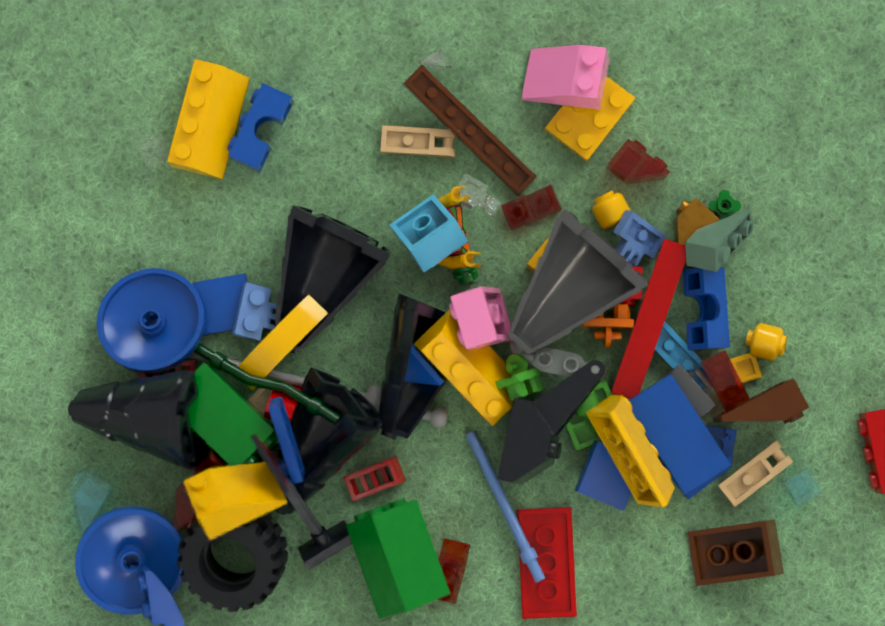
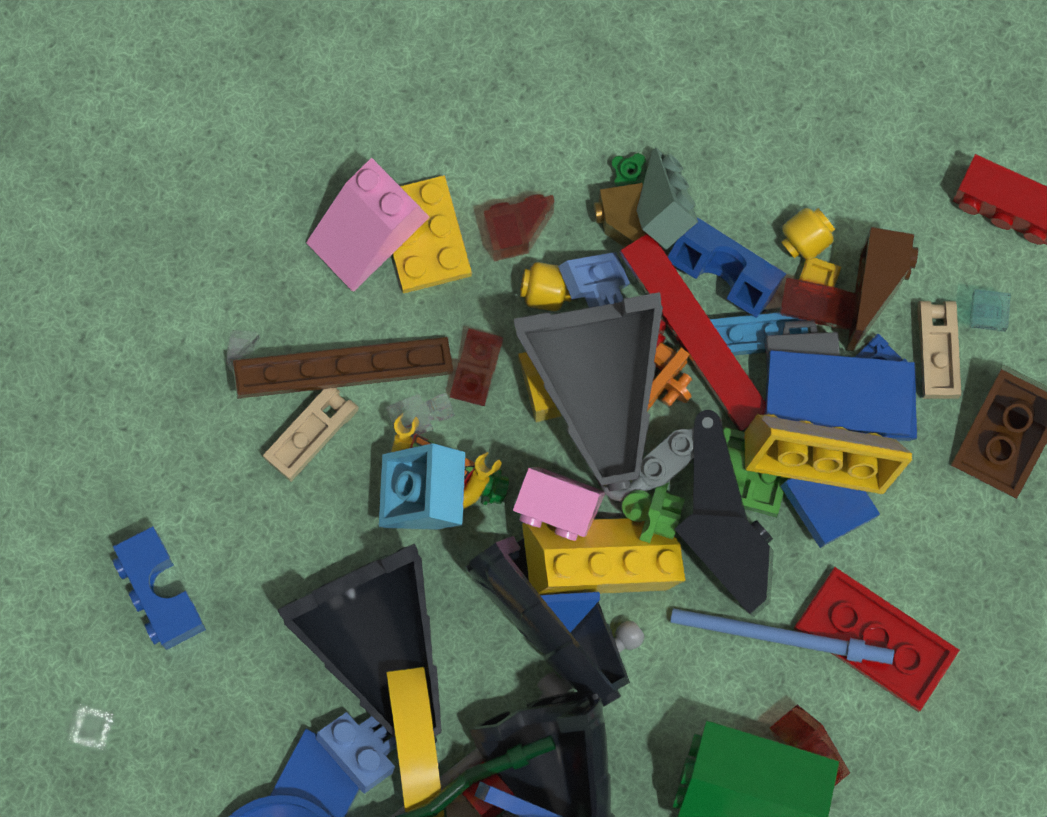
camera: 55 degrees left, 10 degrees down
yellow slope [167,59,250,180] -> none
red slope [343,456,406,502] -> none

